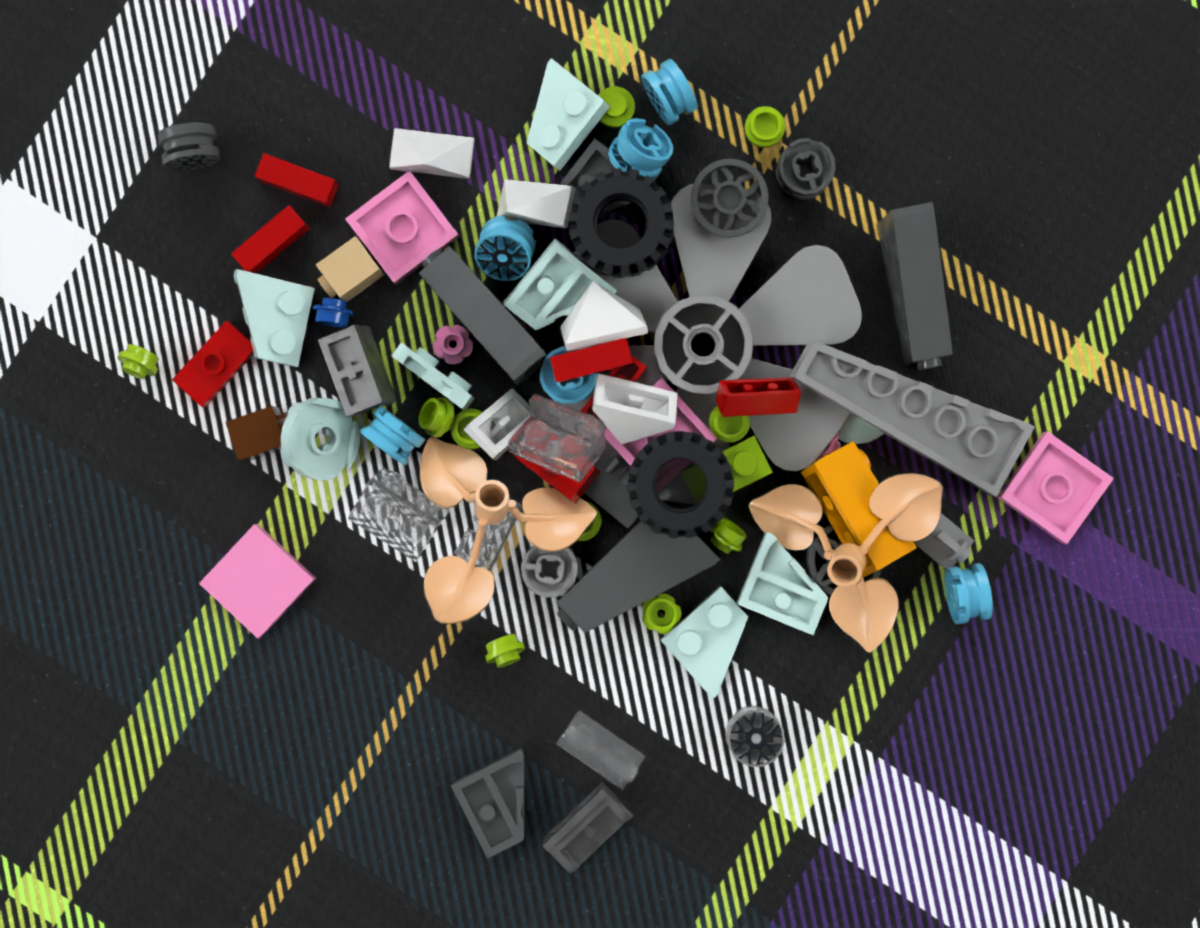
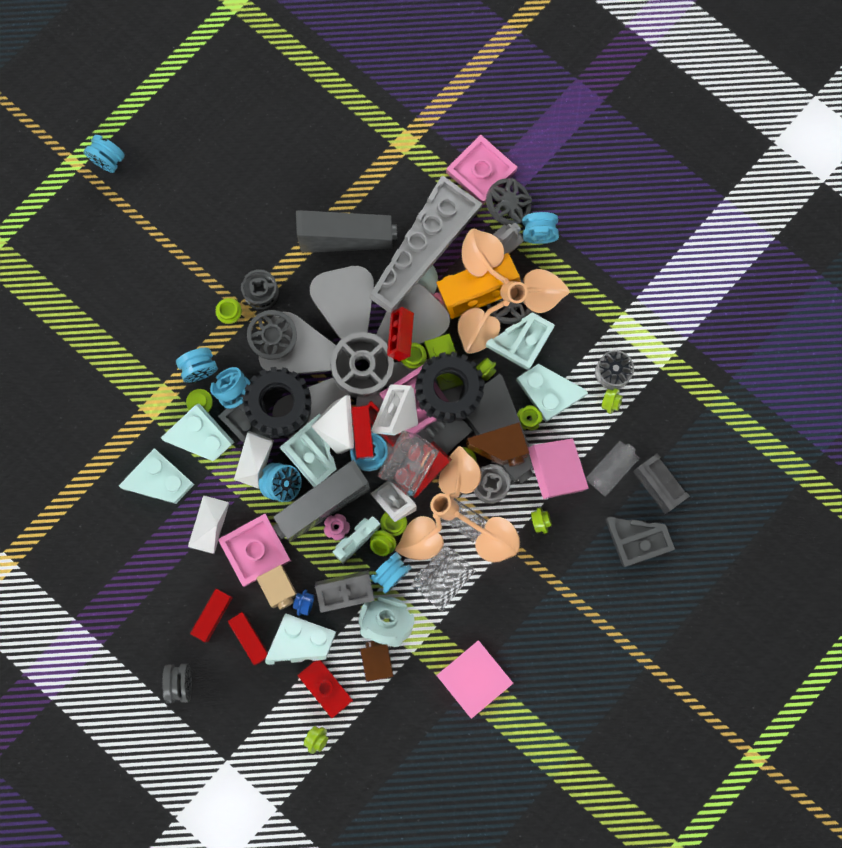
camera: 80 degrees left, 10 degrees down
none -> light aqua wing [119,448,194,504]
none -> reddish brown slope [466,423,529,467]
none -> dark grey wheel [486,178,532,225]
none -> bright pink tile [528,438,589,499]
none -> lime plate [602,388,623,414]

